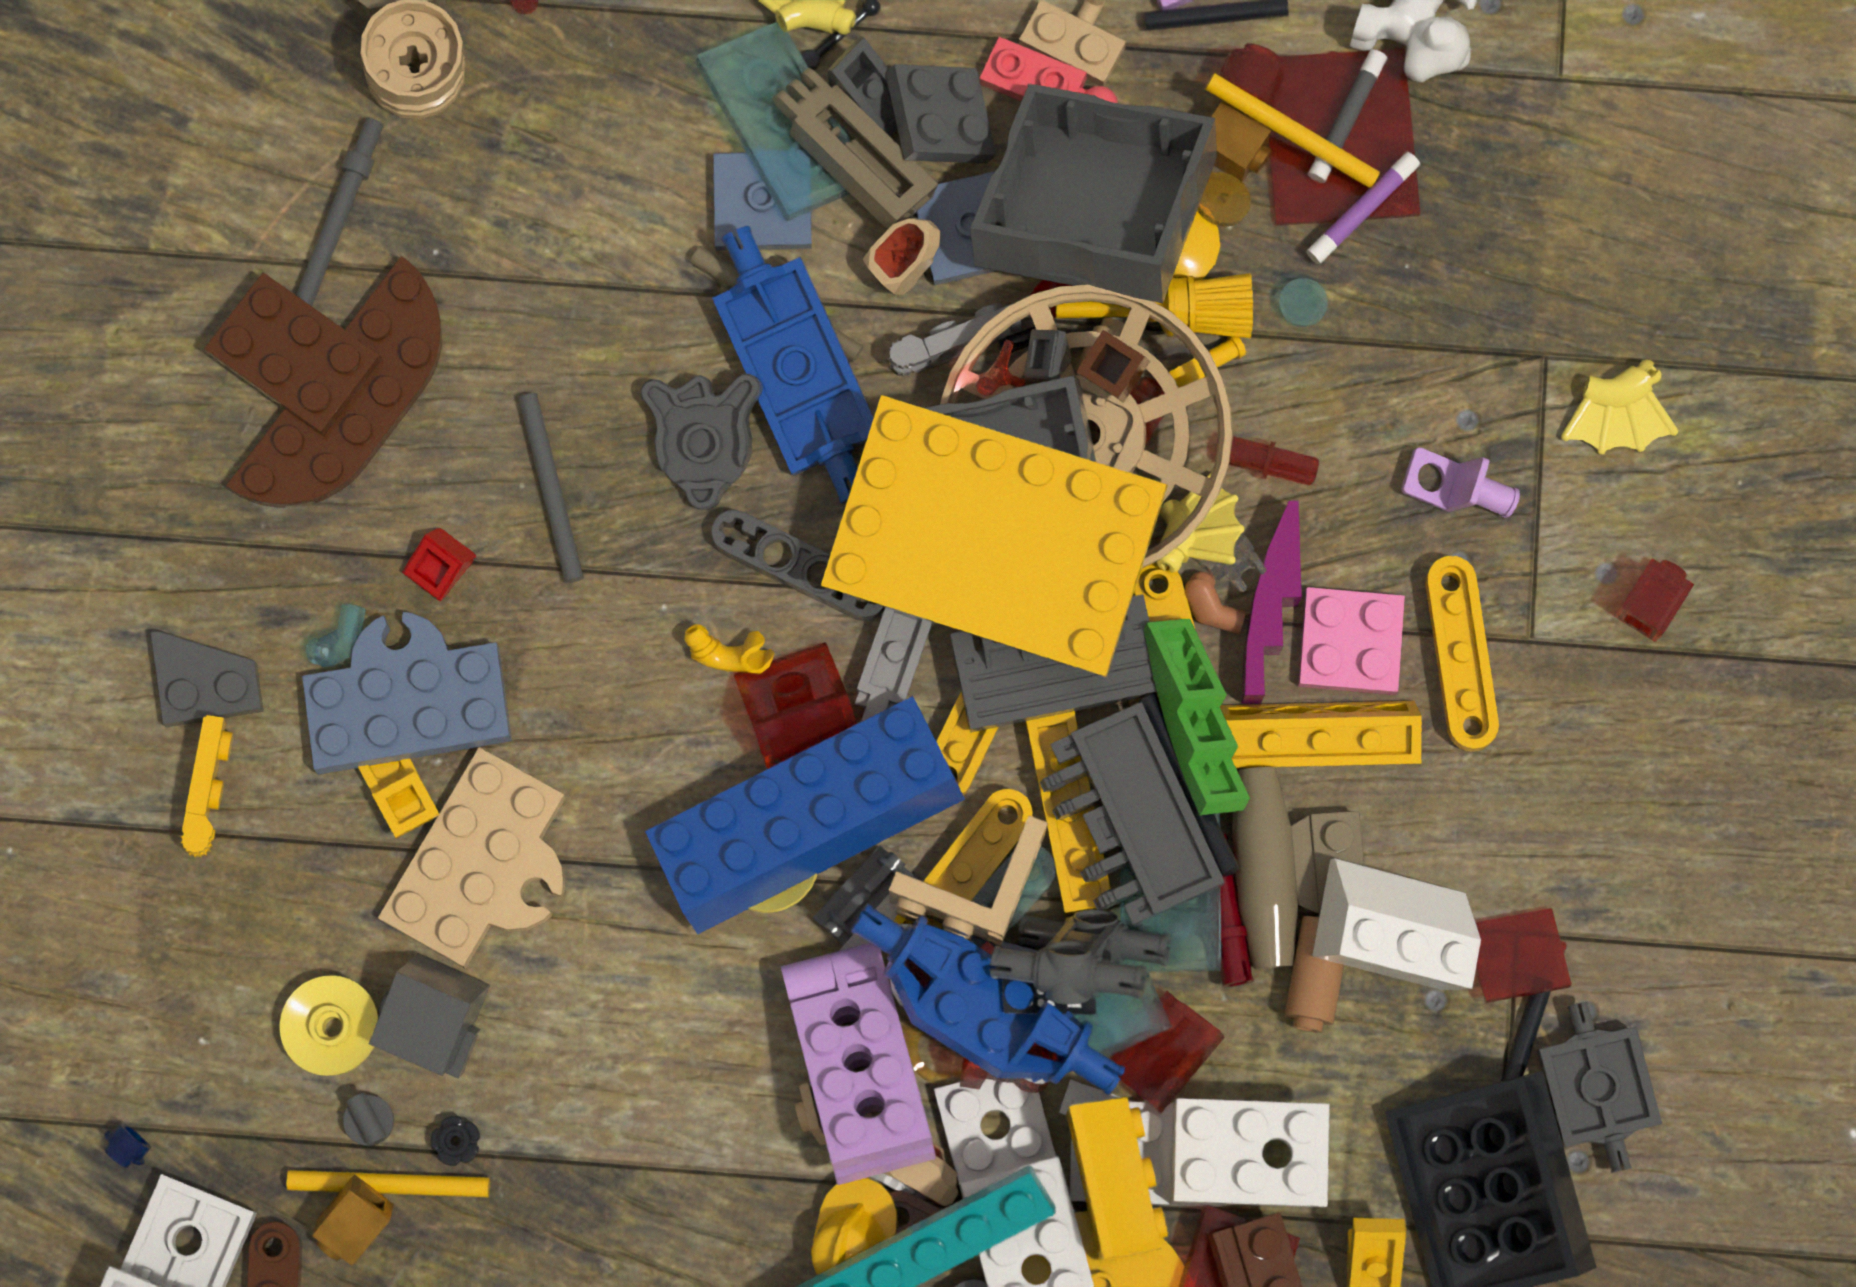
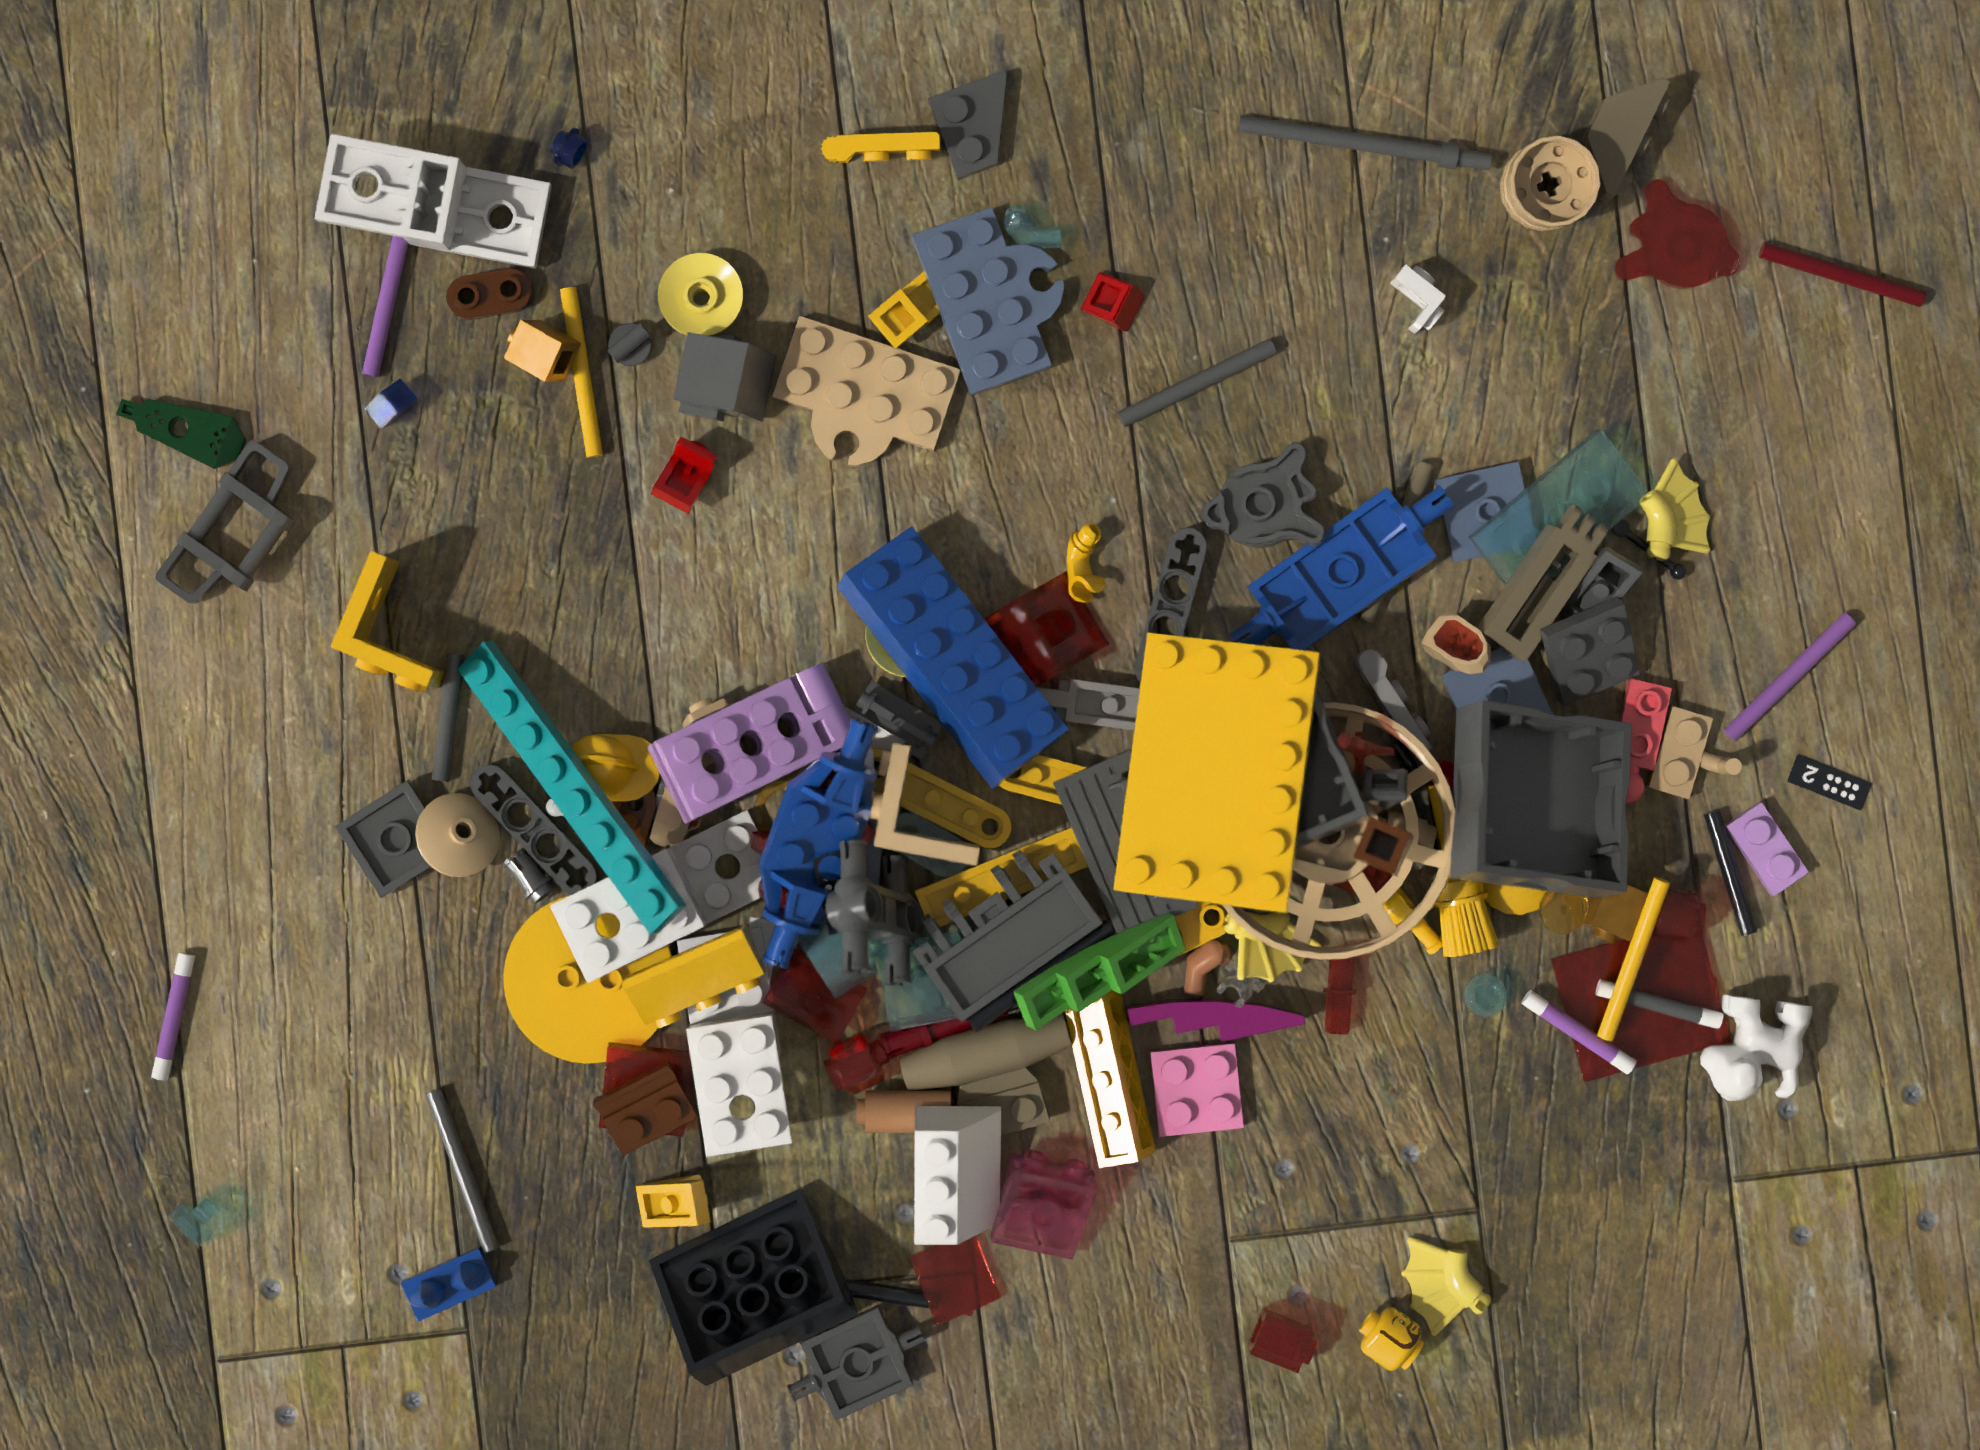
camera: 80 degrees right, 10 degrees up
reddish brown plate [204,256,442,508] -> none
black plate [431,1116,480,1166] -> none
lavender bracket [1401,447,1520,518] -> none
yellow plate [1425,556,1499,752] -> none
none -> red bracket [651,437,717,514]
none -> clear red head [823,1032,890,1095]
none -> clear pink plate [990,1150,1098,1260]
none -> yellow head [1358,1307,1425,1371]
none -> white bracket [1390,265,1446,334]

